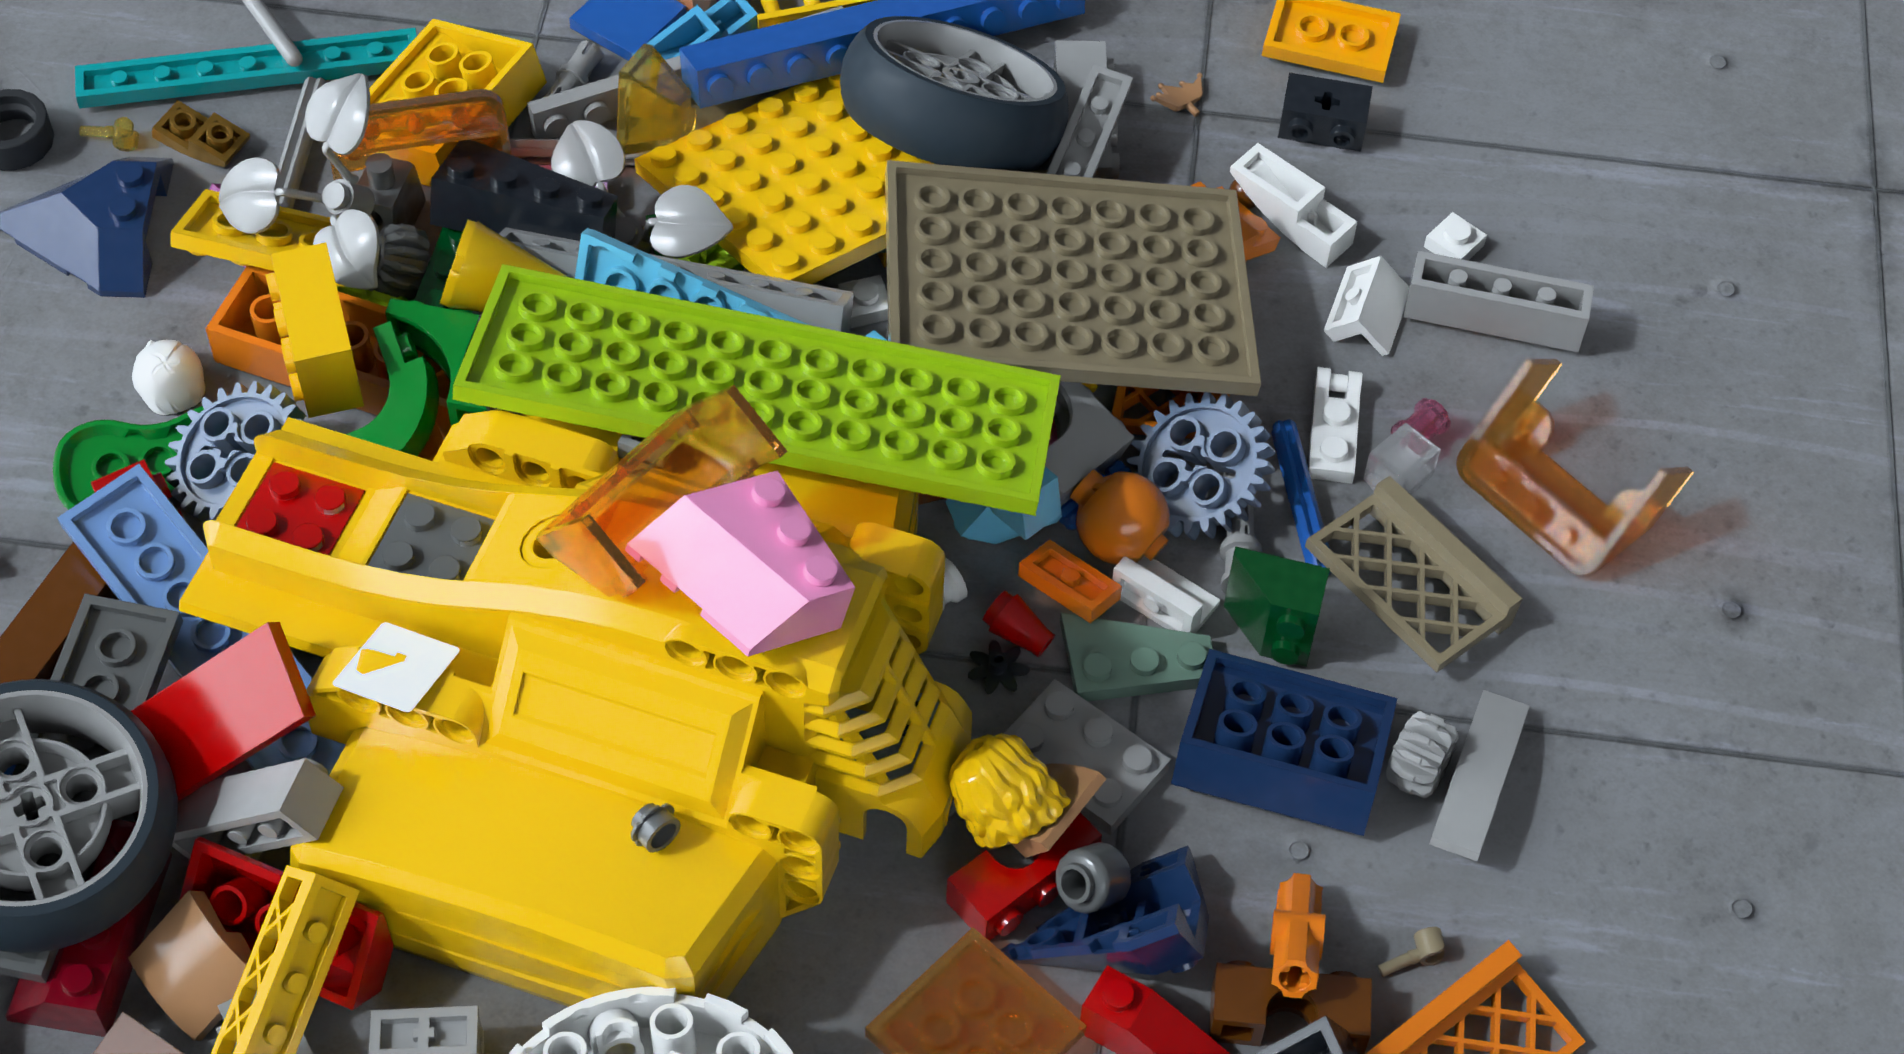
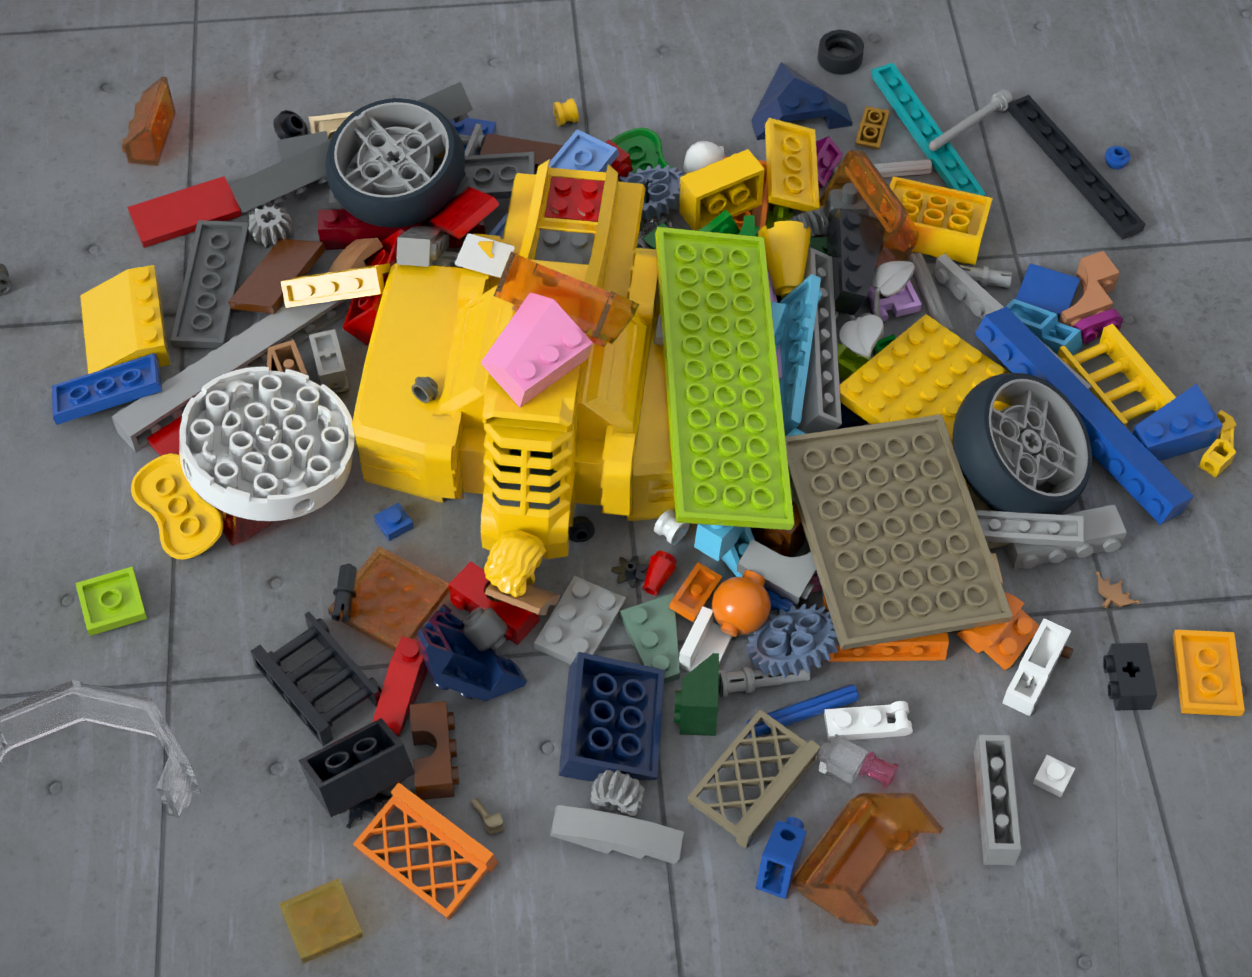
camera: 80 degrees right, 0 degrees up
clear yellow hand [79,117,139,152] -> none
plant [219,73,380,289] -> none
clear yellow slope [617,44,697,155] -> none
orange piece [1270,873,1326,998] -> none
white panel [1324,256,1409,356] -> none
none -> blue plate [374,502,414,541]
none -> blue torso [756,817,807,899]

